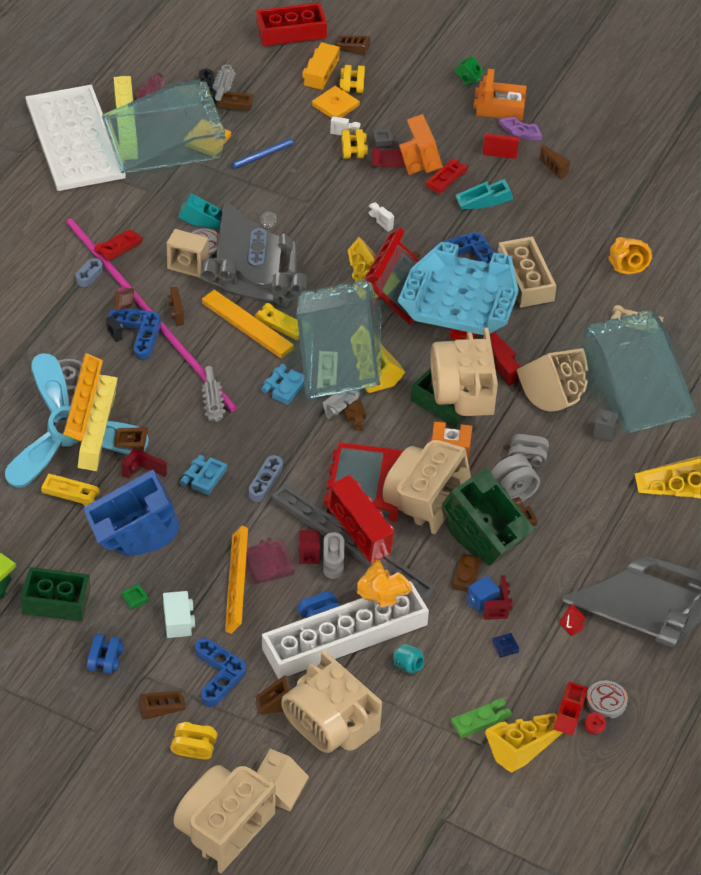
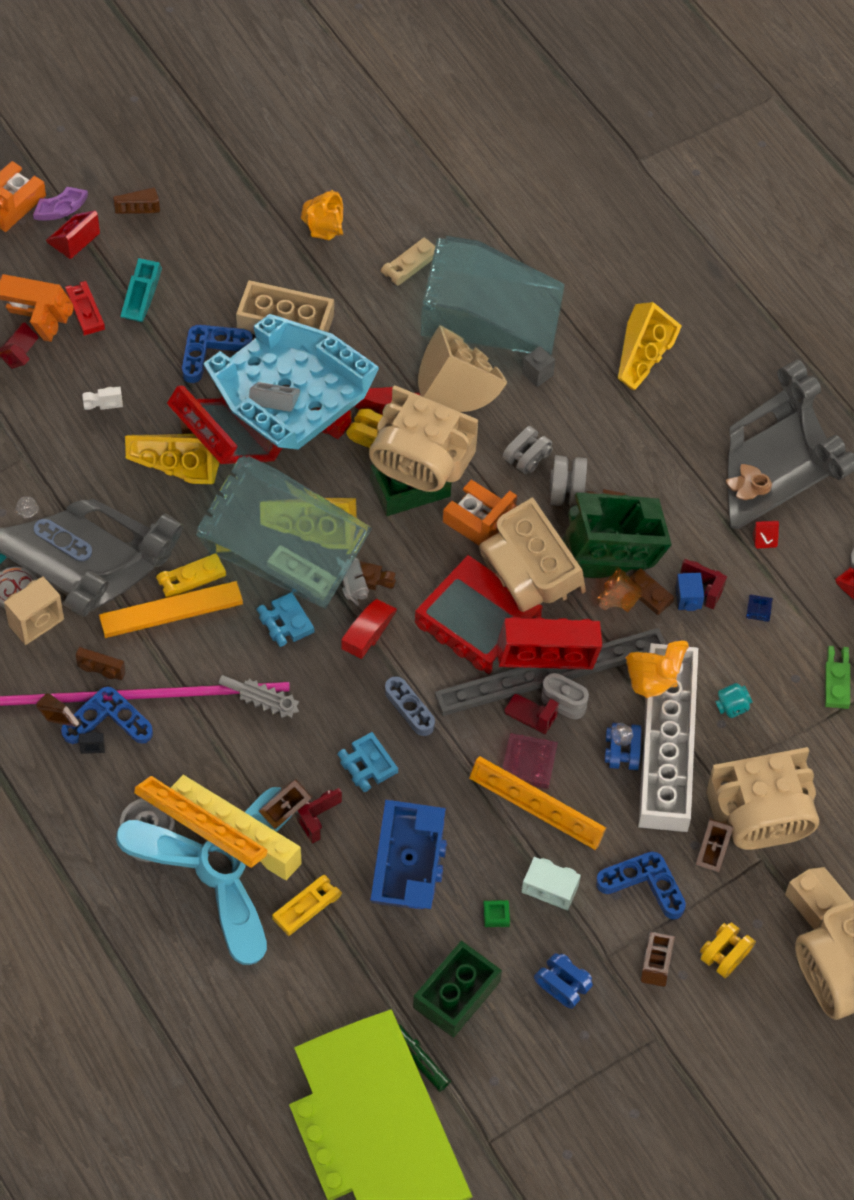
camera: 60 degrees left, 10 degrees up
none -> light grey slope [249,382,300,412]
none -> red slope [341,599,397,659]
none -> clear orange brick [597,568,642,613]
none -> clear plate [611,722,633,746]
none -> medium nougat plate [726,464,772,500]

